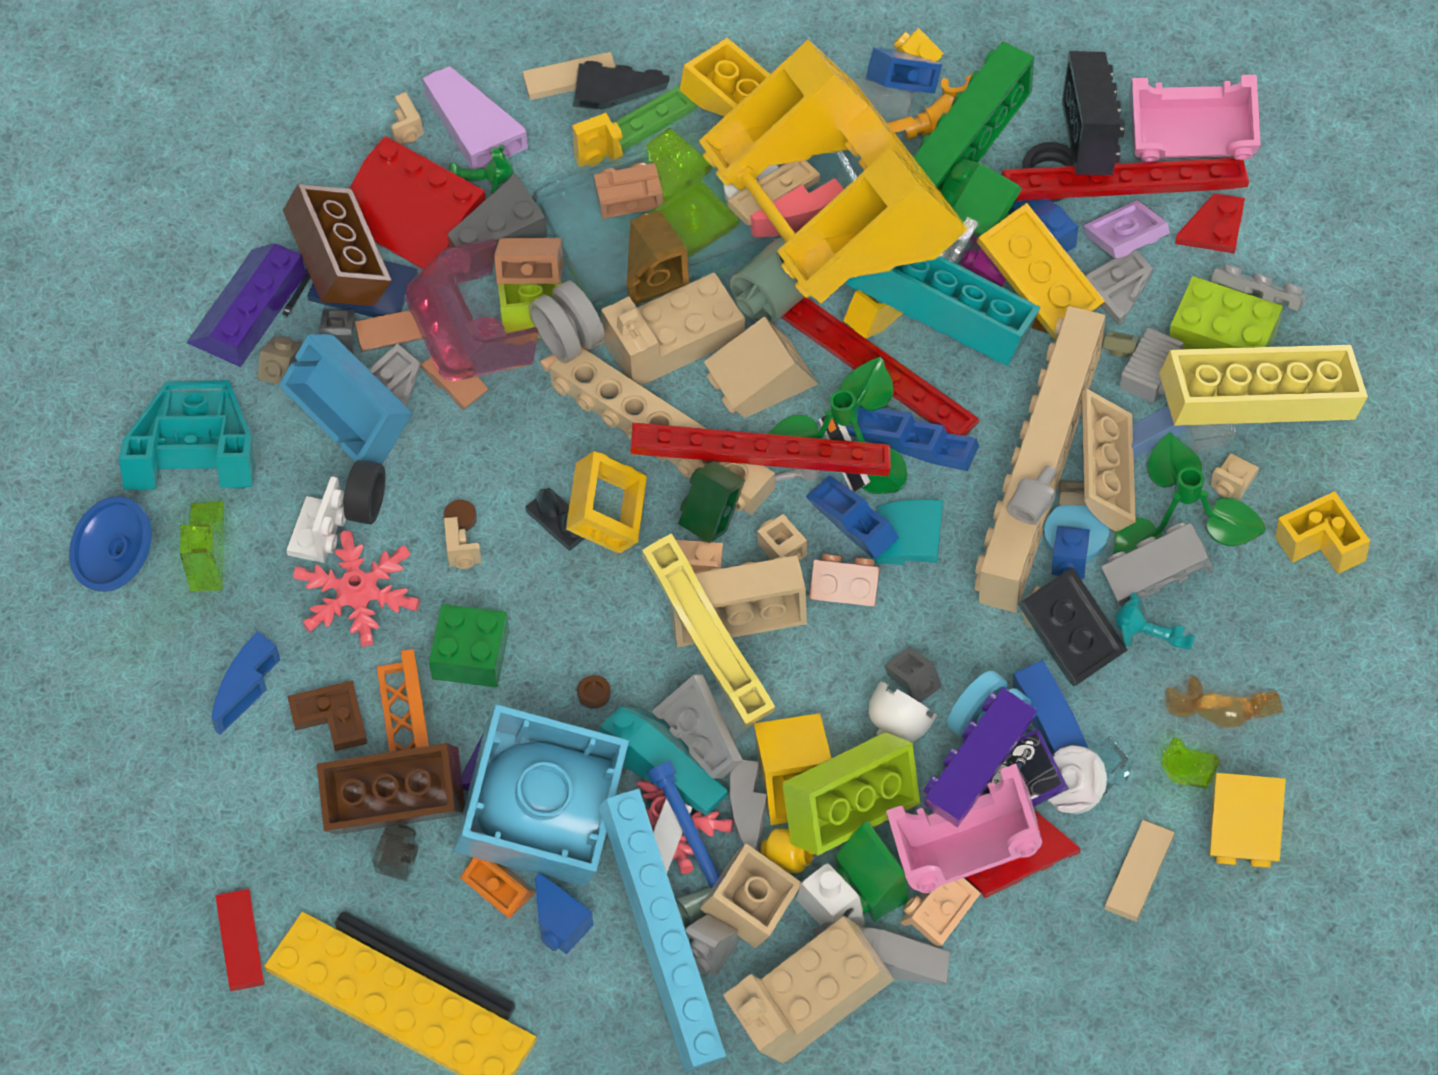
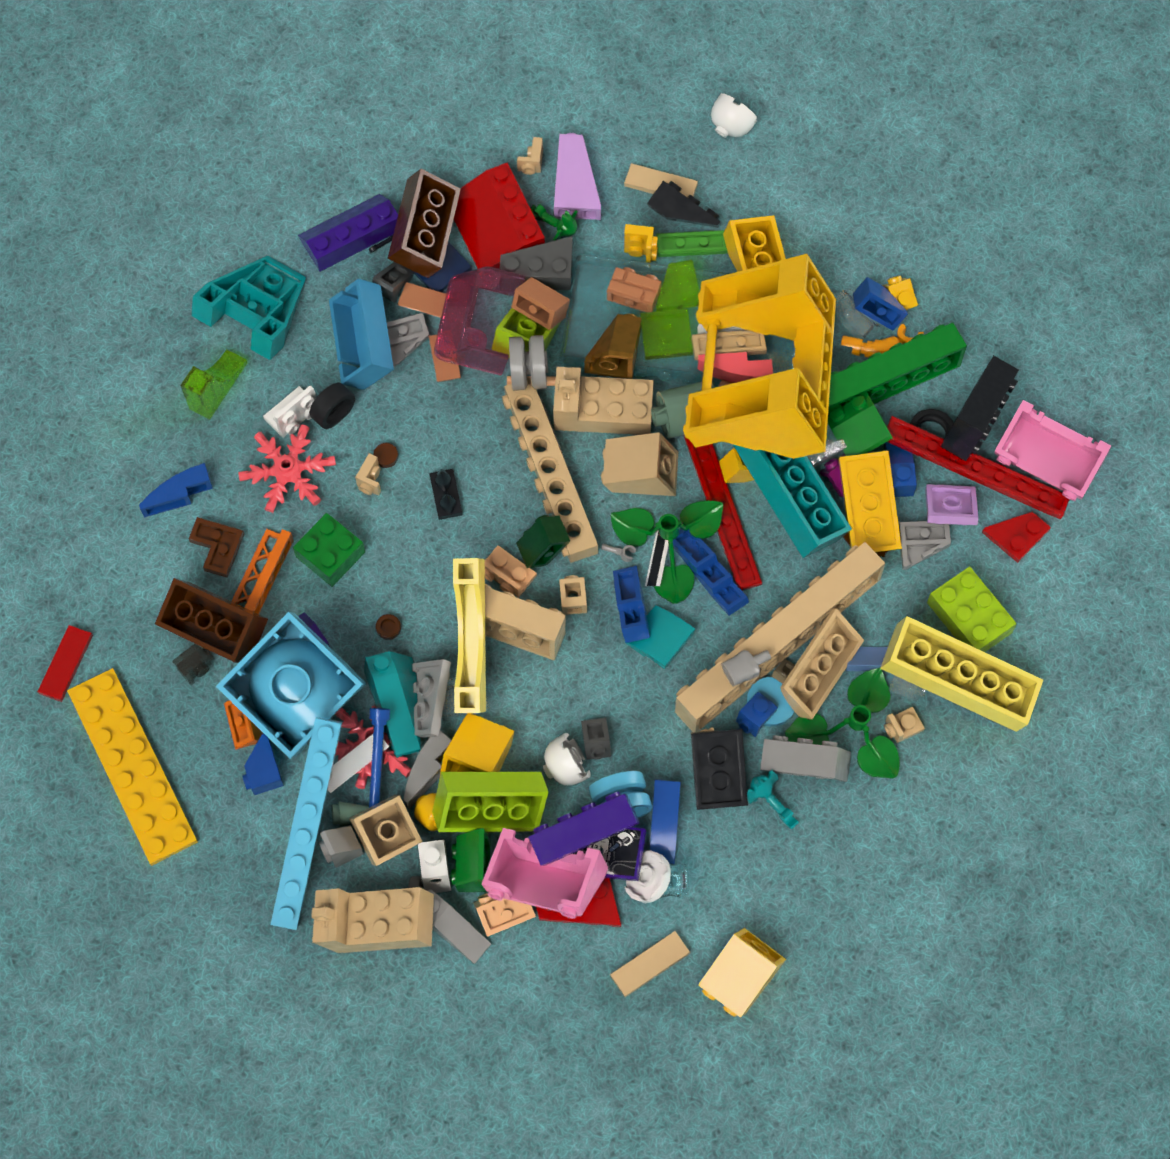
camera: 30 degrees right, 10 degrees up
blue dish [69,496,152,592] -> none
dark tan bracket [258,336,302,385] -> none
black axle [335,911,515,1020] -> none
yellow window [566,451,647,553] -> none
red tile [630,422,890,476] -> none
bracket [809,554,881,607] -> none
olive plate [1103,330,1140,357] -> none
light grey brick [1120,328,1184,404] -> none
clear neon green bracket [1161,737,1221,789] -> none
clear orange piece [1164,675,1283,728] -> none
light grey wing [1211,264,1309,311] -> none
yellow brick [1275,491,1370,574] -> none

